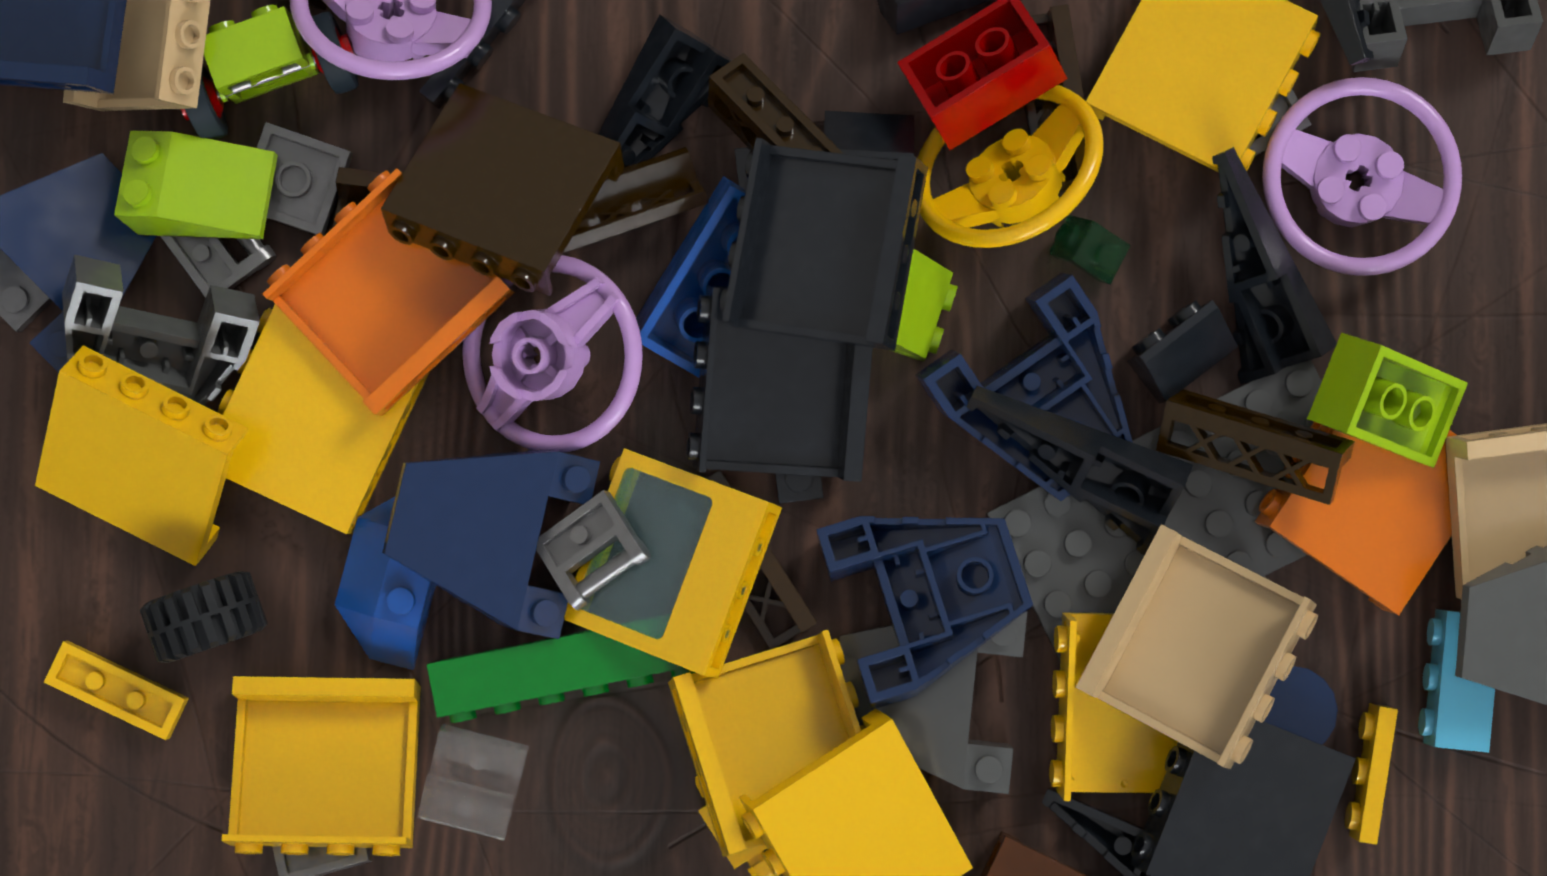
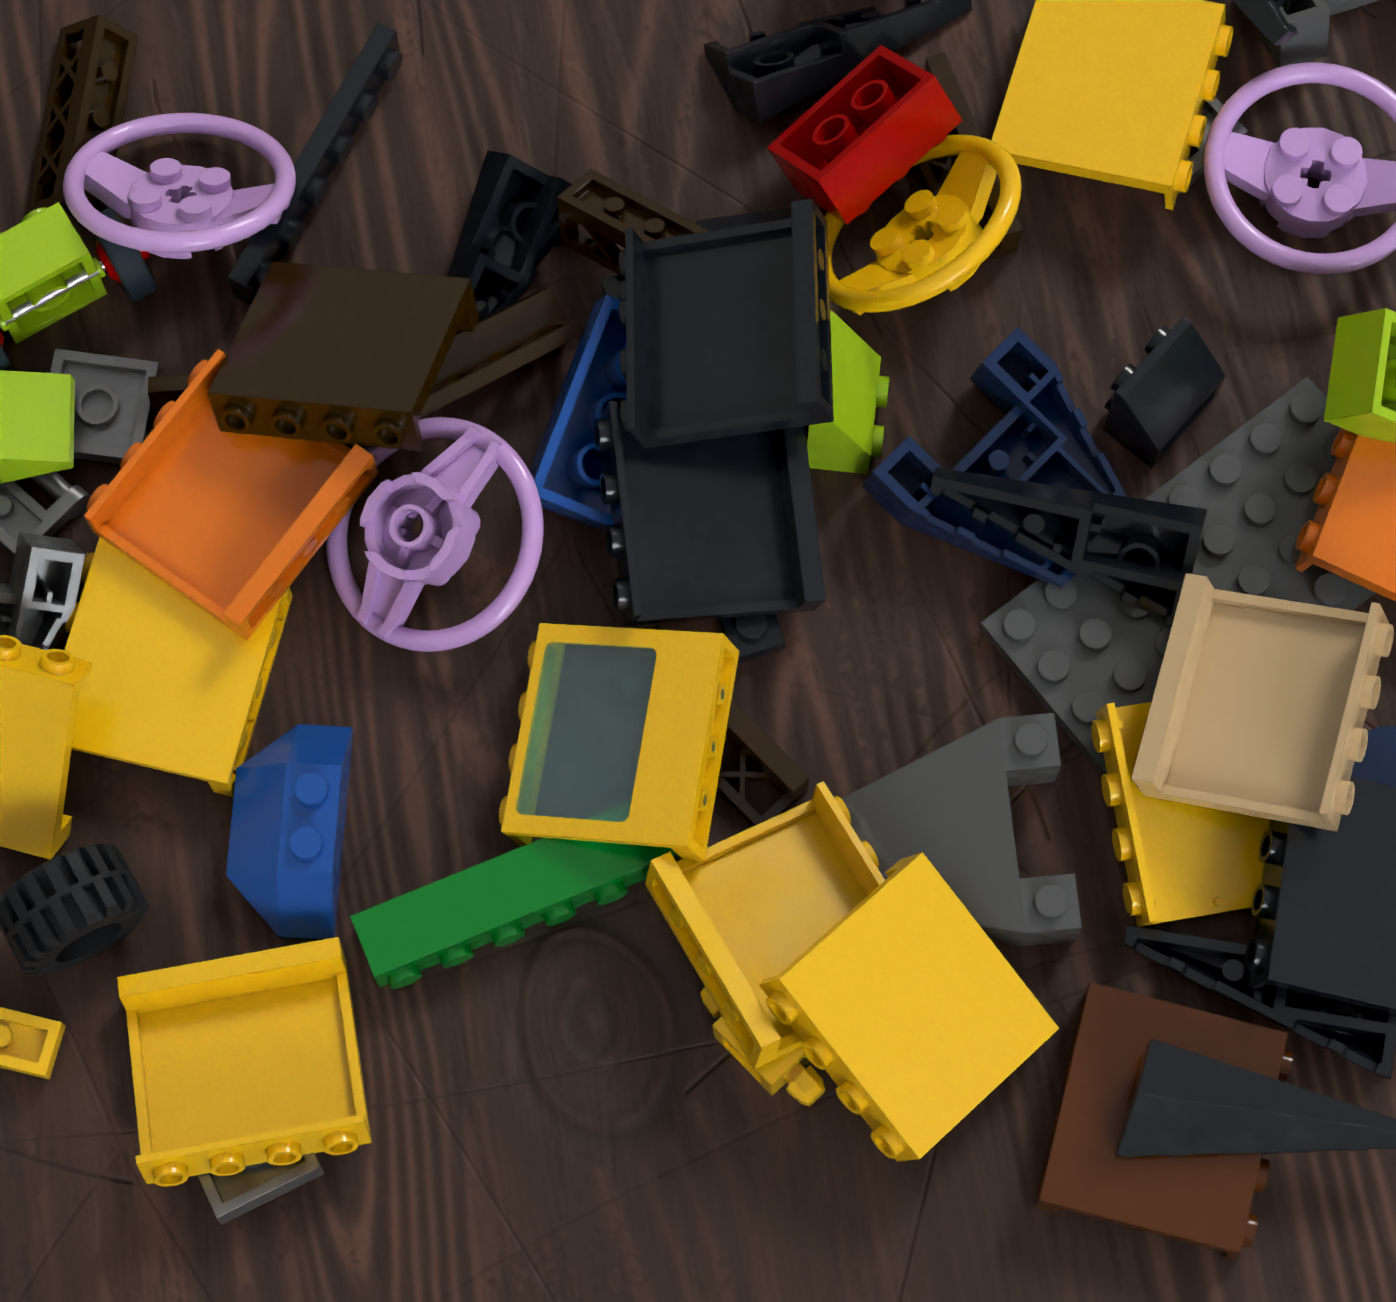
camera: 15 degrees left, 15 degrees down
dark blue wedge [382,450,600,639] -> none
clear slope [417,724,529,841] -> none
flat silver plate [536,490,651,611] -> none
dark blue wedge [816,516,1033,710] -> none
clear green bracket [1049,215,1131,285] -> none
dark brown fence [1156,389,1355,505] -> none
black wedge [1212,147,1337,384] -> none

